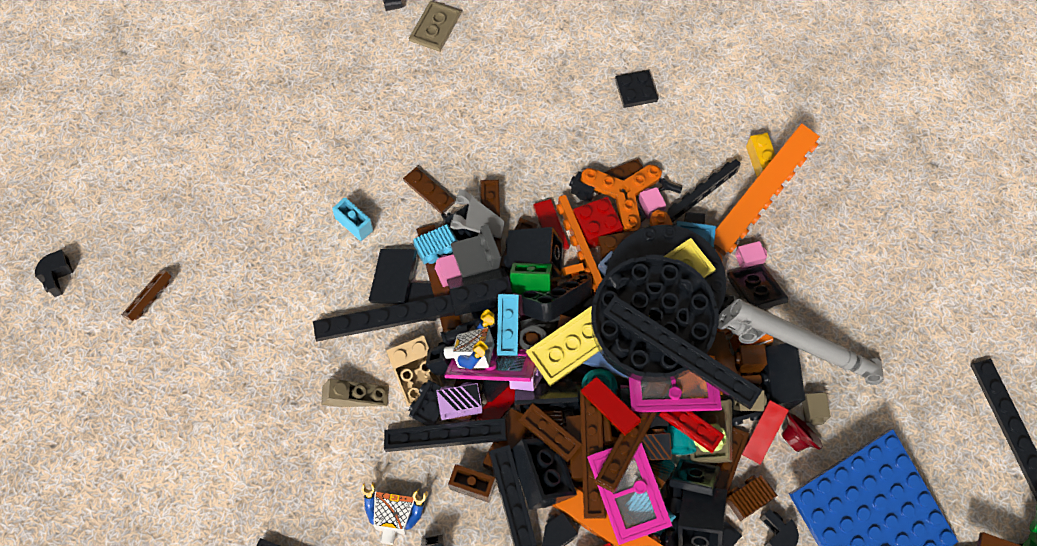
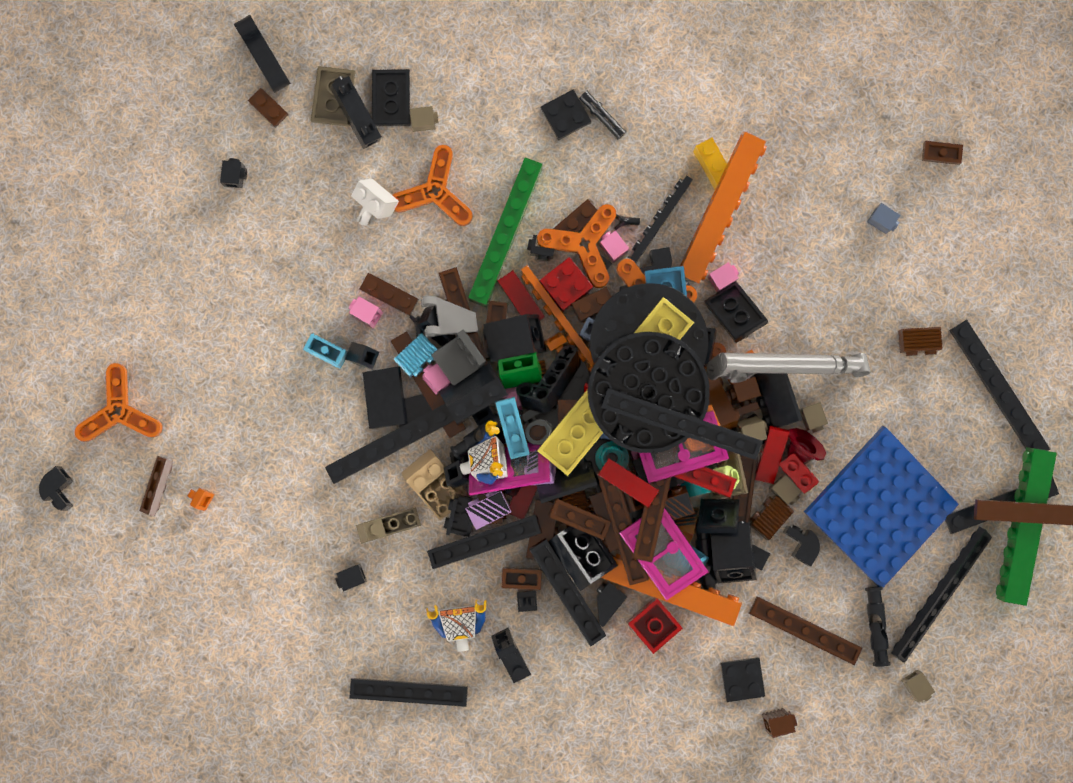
camera: 15 degrees left, 20 degrees up
none -> orange piece [75,363,162,442]
none -> orange tile [187,488,215,511]
none -> black brick [220,158,247,188]
none -> reddish brown plate [248,88,289,128]
none -> black brick [331,76,382,149]
none -> black brick [335,564,367,591]
none -> black brick [345,342,379,370]
none -> bright pink brick [349,296,383,329]
none -> white brick [351,179,399,226]
none -> black tile [372,69,410,126]
none -> orange piece [392,145,473,226]
none -> dark tan brick [410,106,439,132]
none -> green brick [468,157,543,308]
none -> black tile [517,591,538,612]
none -> black pin [579,90,626,140]
none -> dark tan brick [769,475,802,505]
none -> red bracket [779,453,819,494]
none -> sand blue brick [867,203,900,234]
none -> reddish brown brick [898,327,943,356]
none -> reddish brown plate [922,141,963,165]

